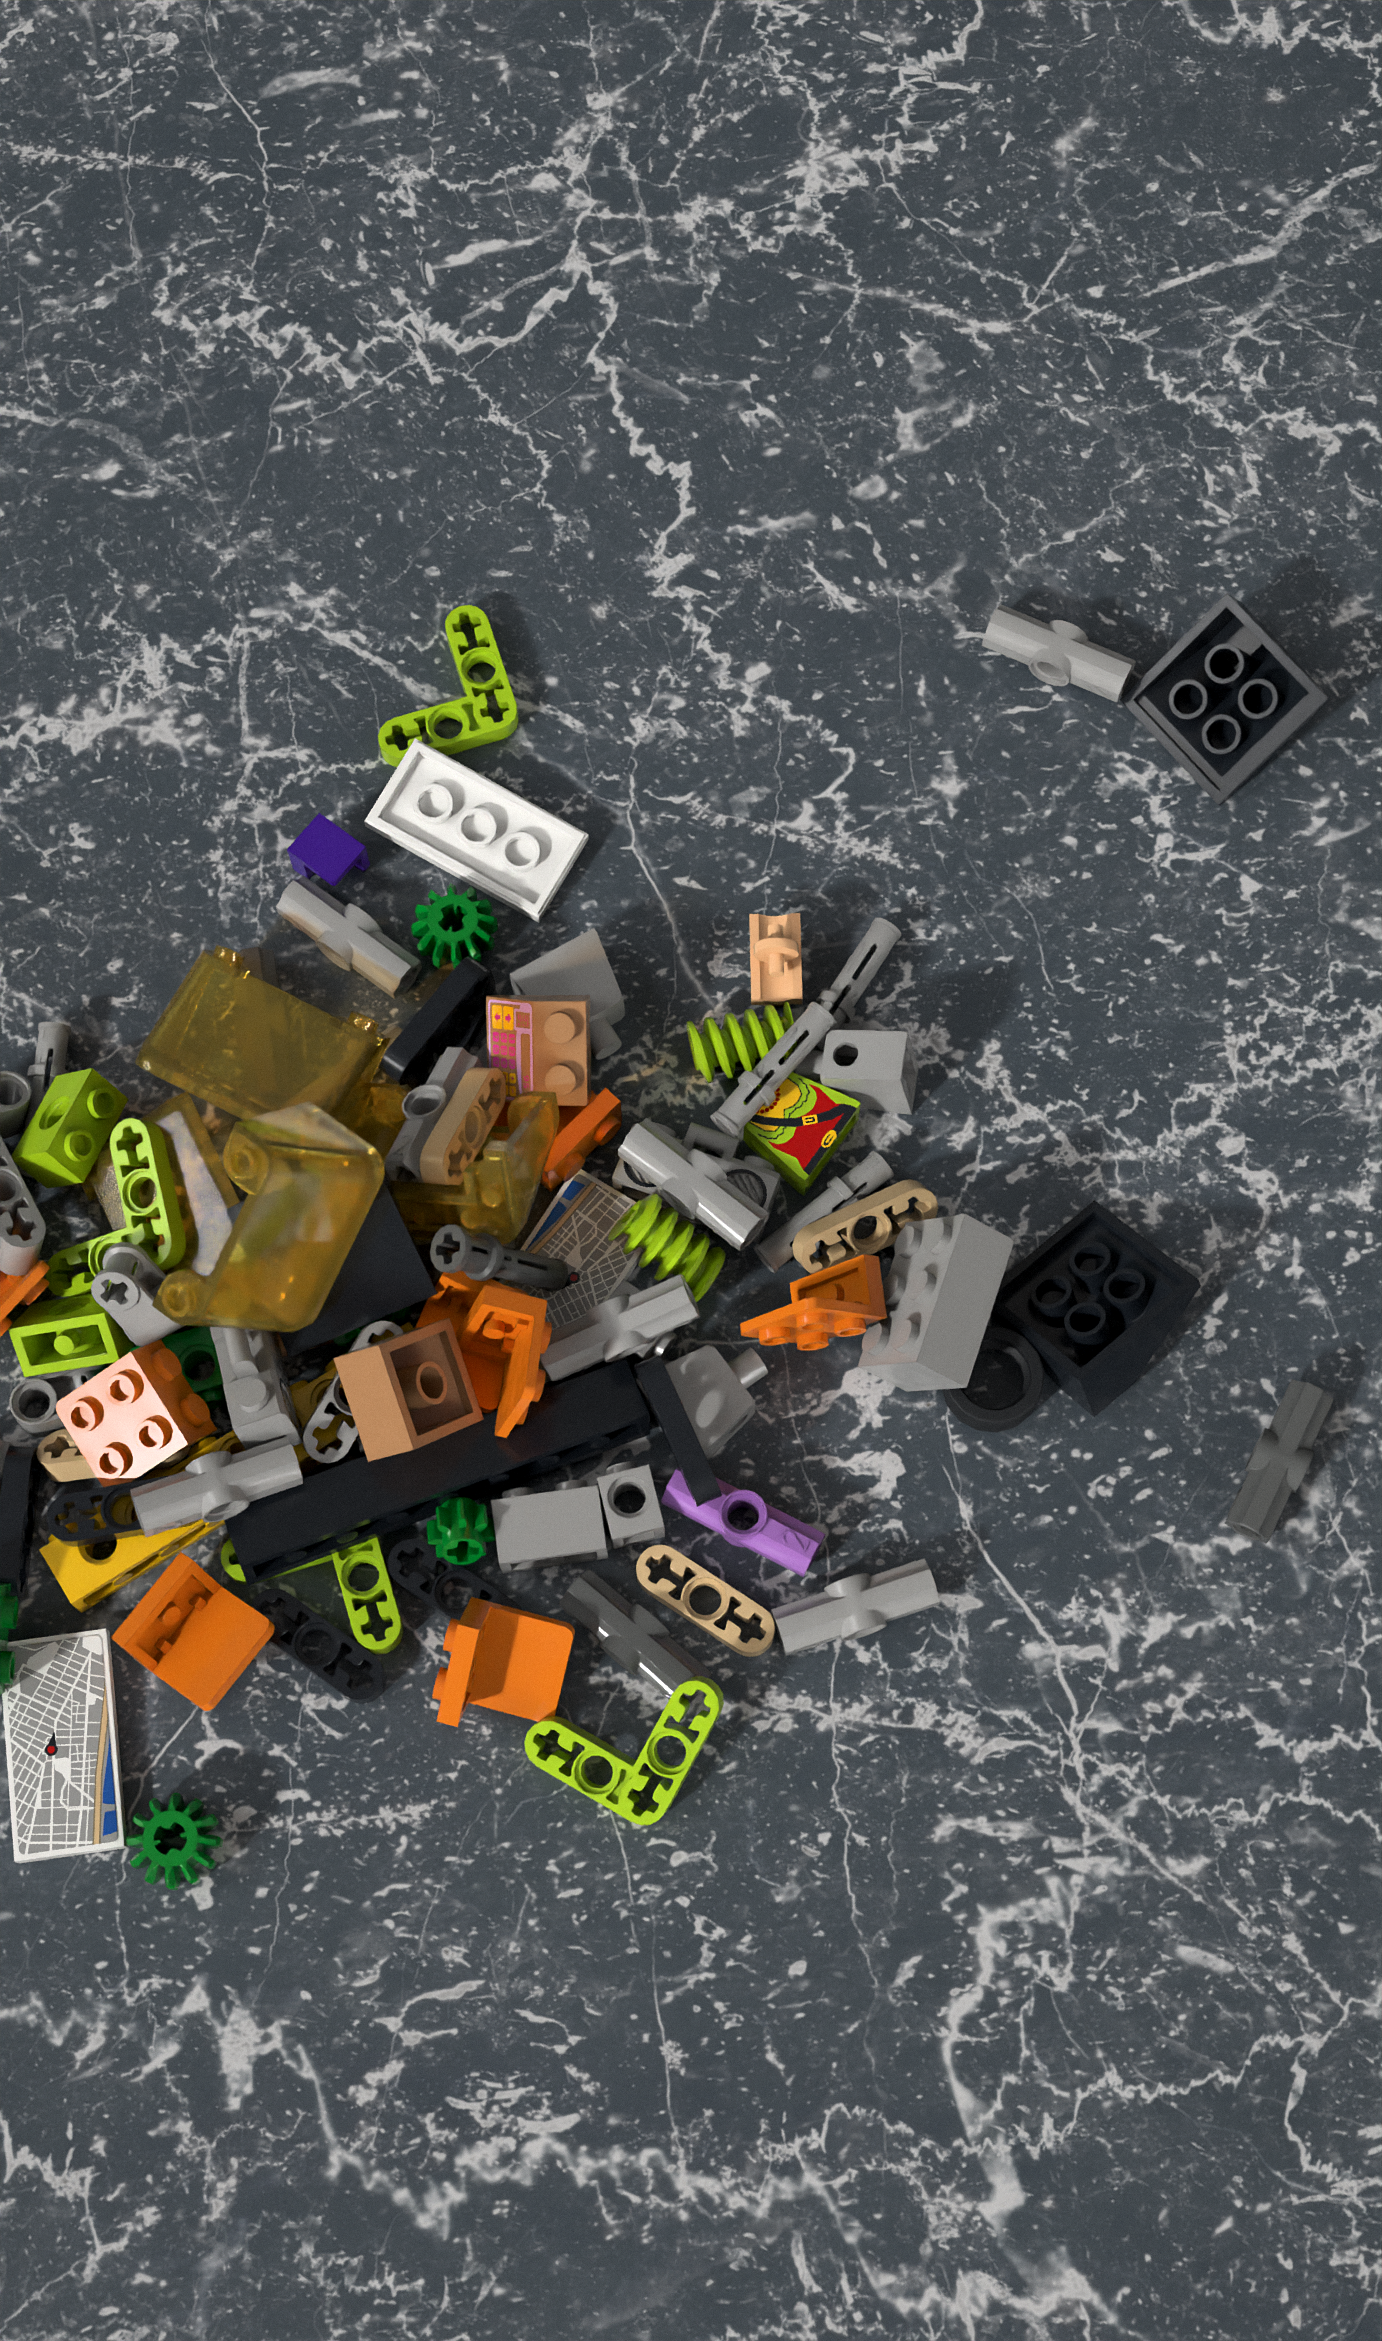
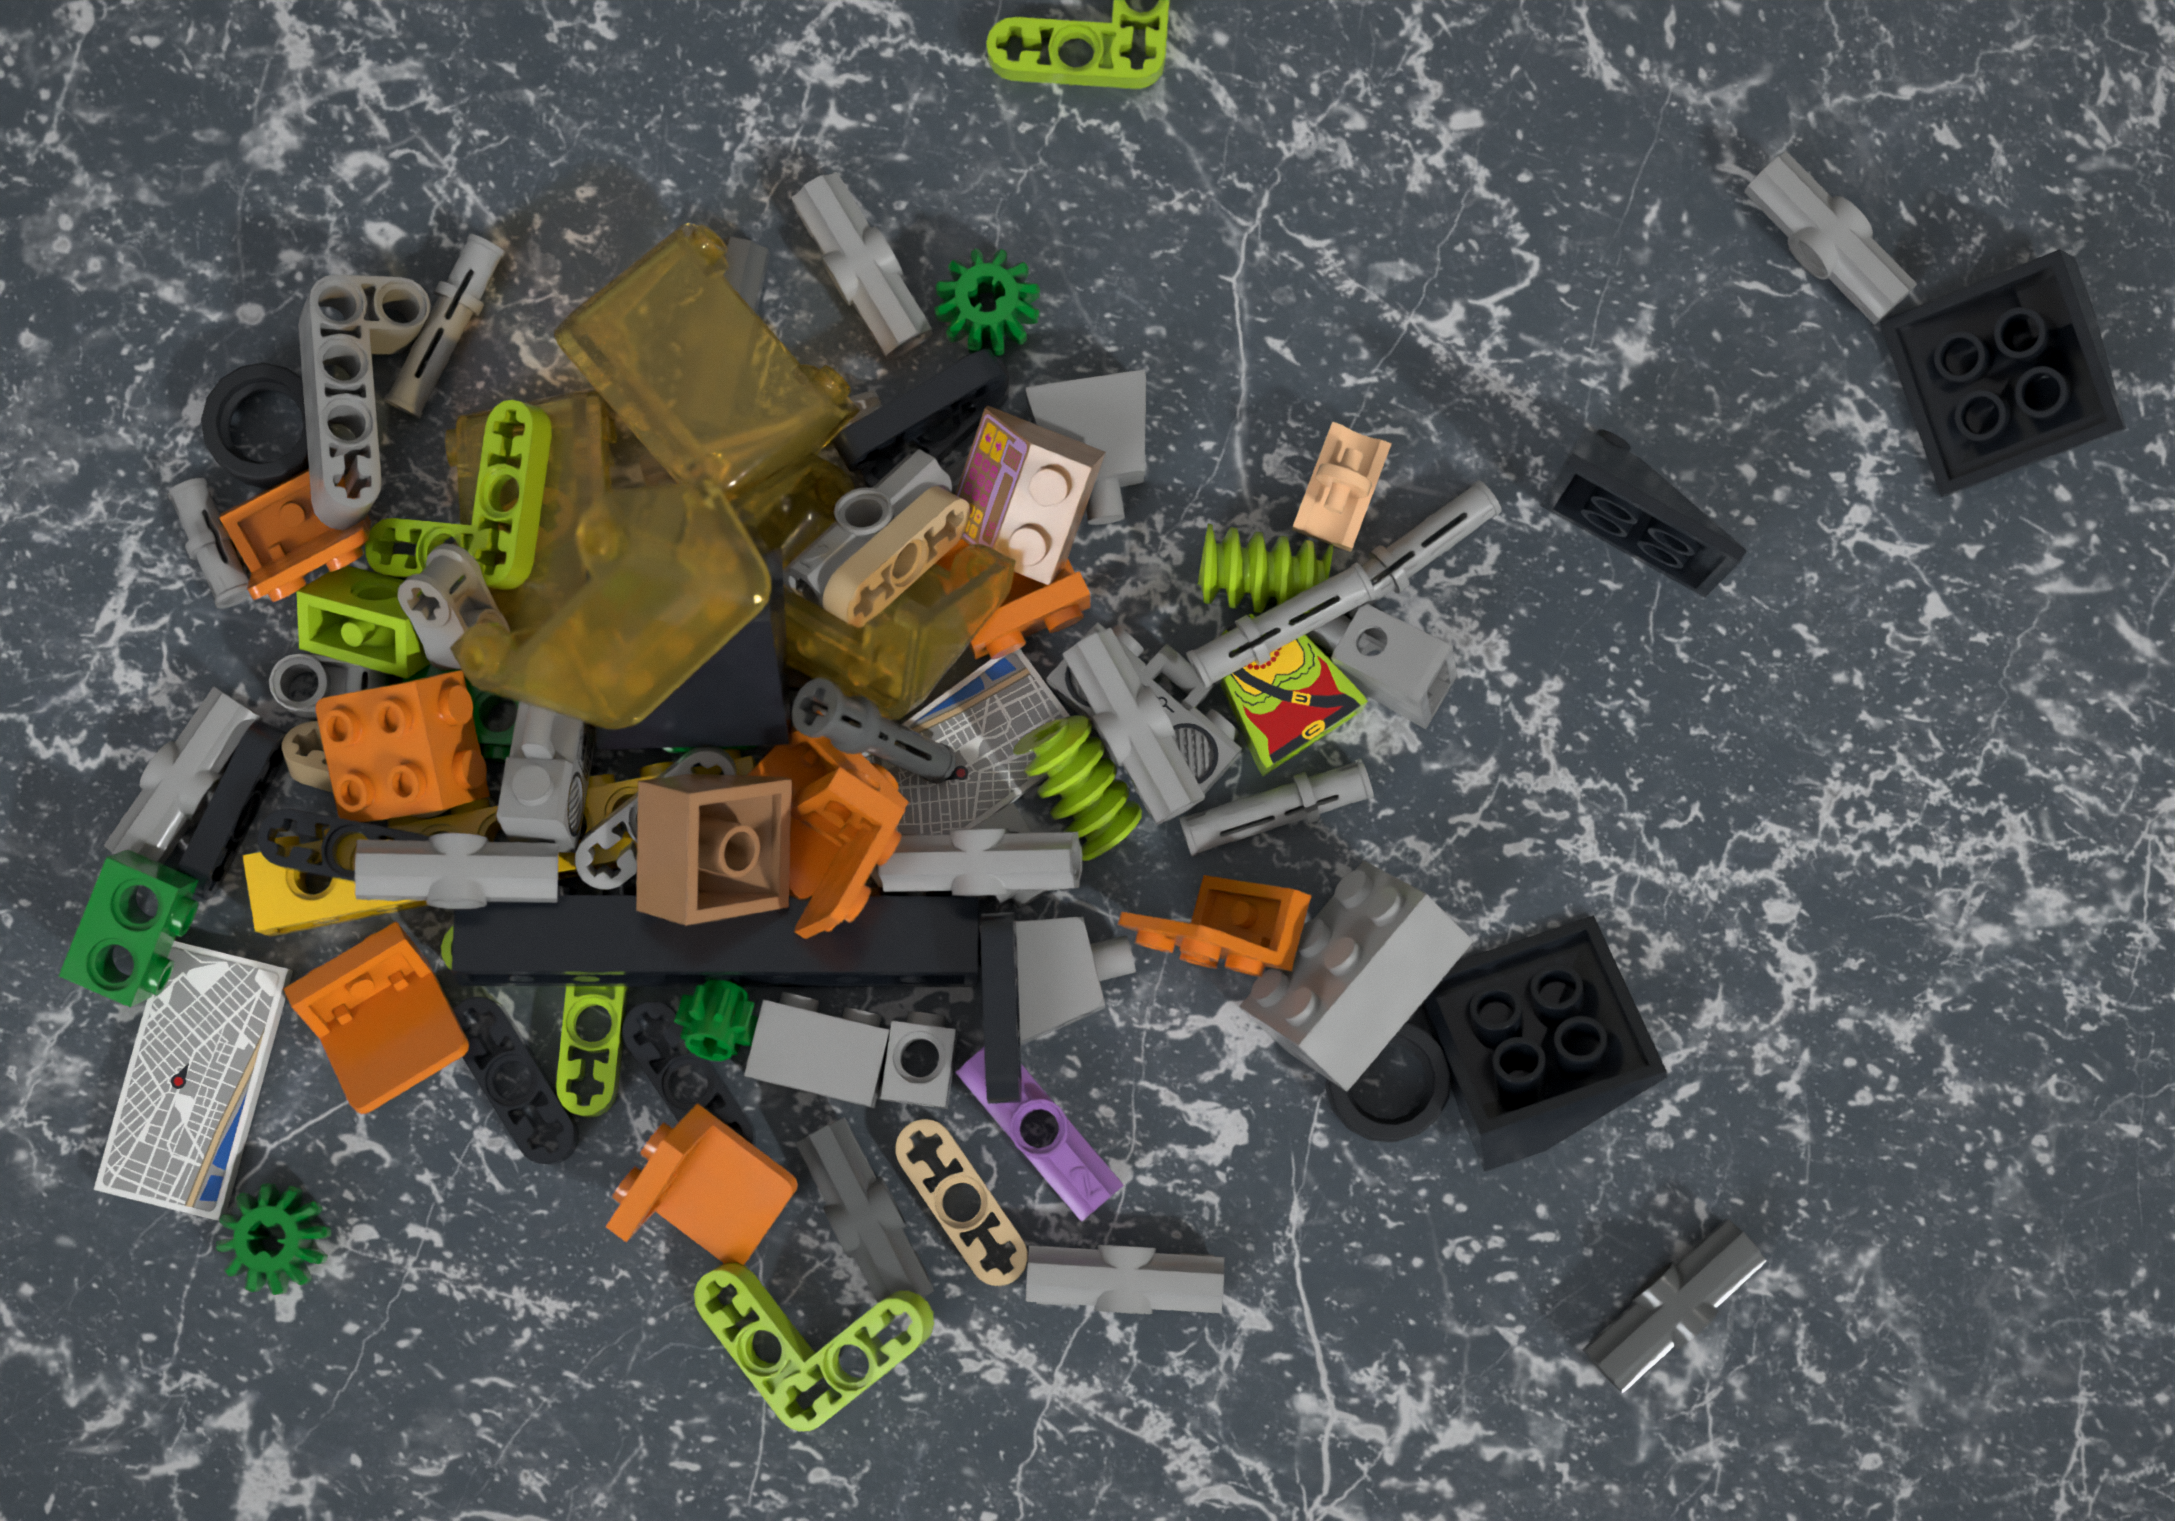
camera: 20 degrees right, 10 degrees up
lime brick [11,1068,129,1189] -> none
dark purple panel [287,813,370,886] -> none
white tile [364,739,589,923] -> none
tan beam [792,1179,938,1274] -> none
none -> black slope [1540,428,1747,598]

